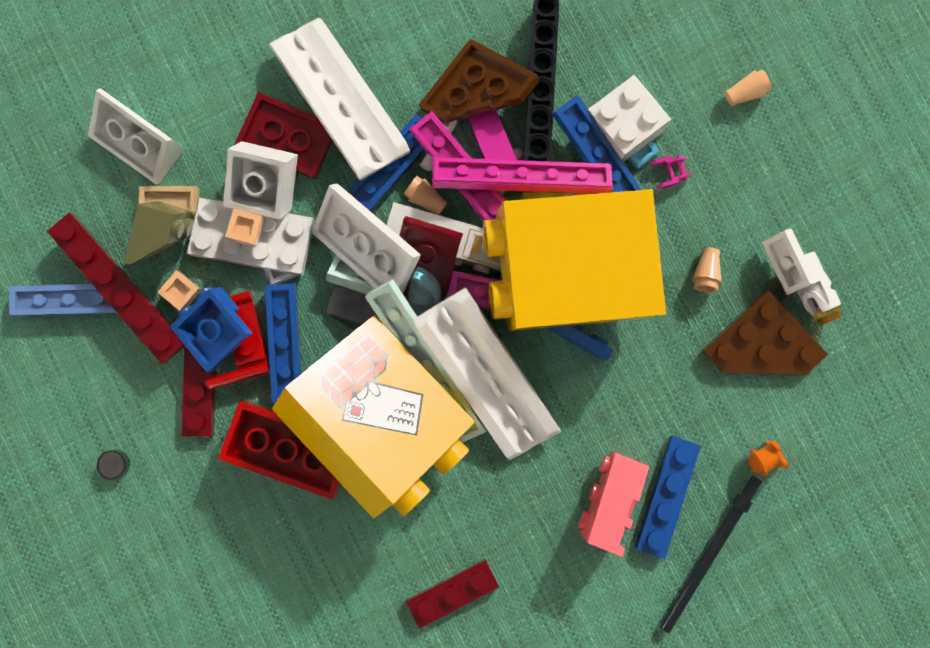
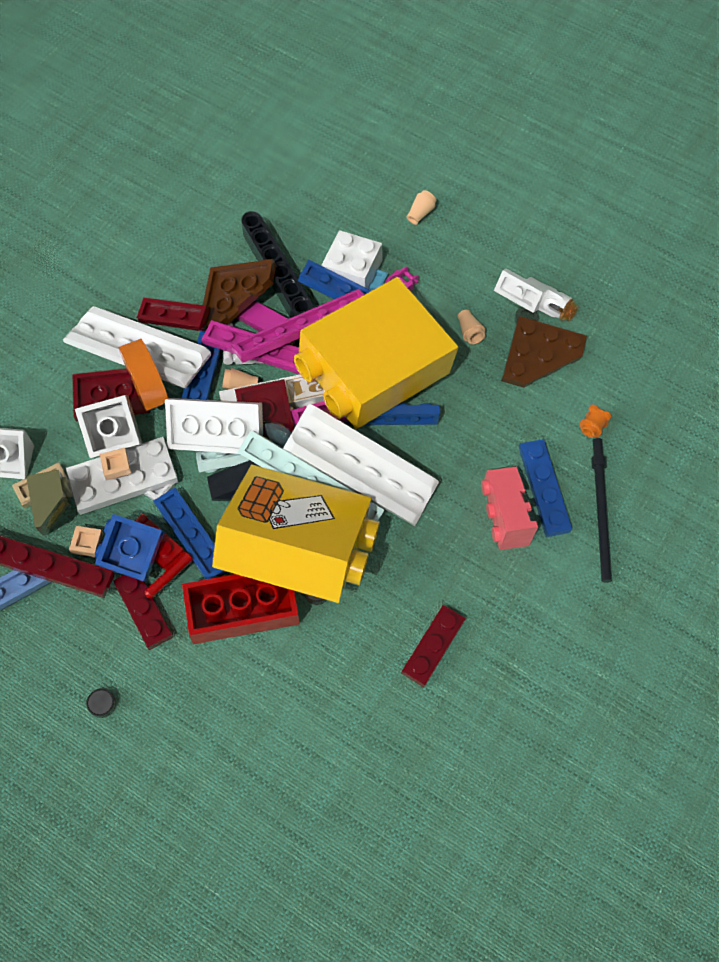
camera: 30 degrees left, 20 degrees down
none -> orange brick [118,338,168,411]
none -> dark red plate [136,297,210,331]

